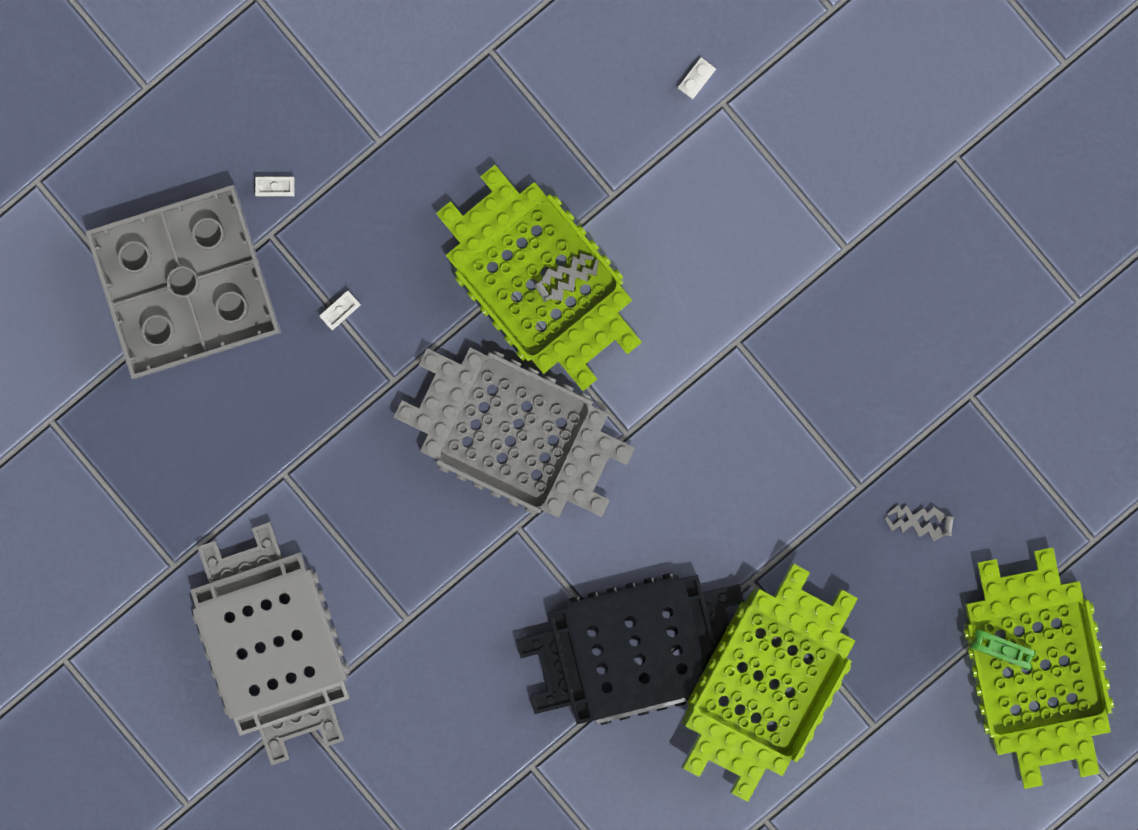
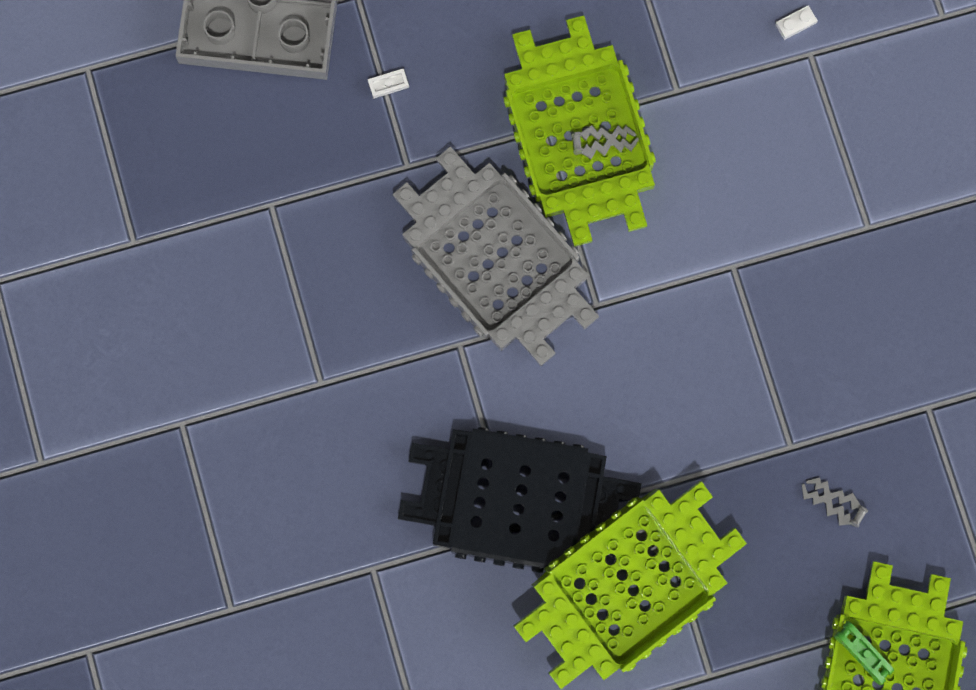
camera: 20 degrees right, 10 degrees down
light grey piece [190,522,350,765] -> none

